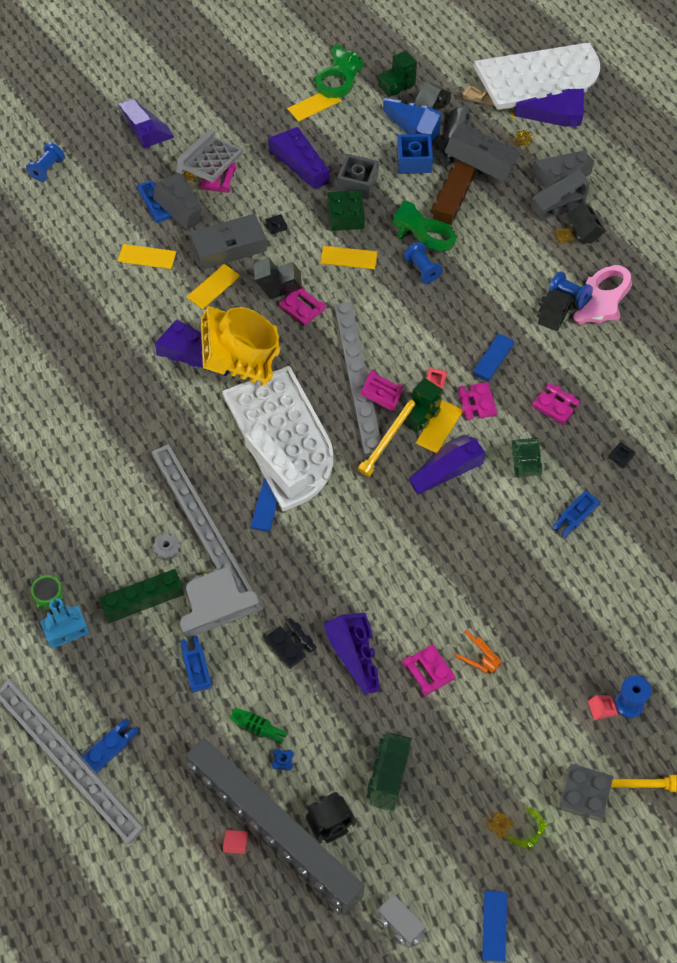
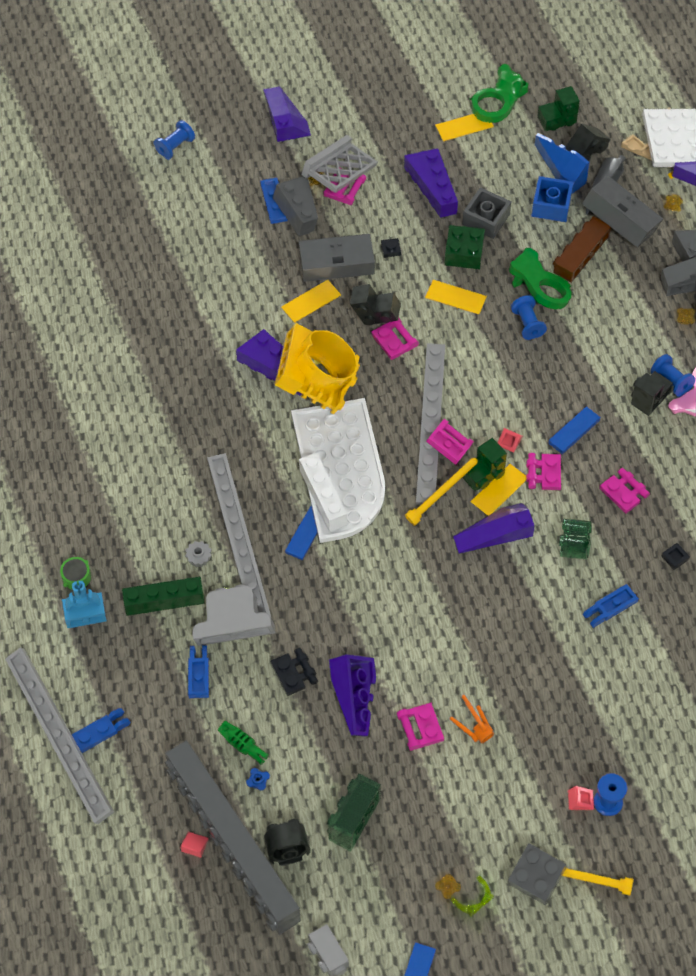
camera: 15 degrees right, 0 degrees up
yellow piece [118,244,176,269] -> none

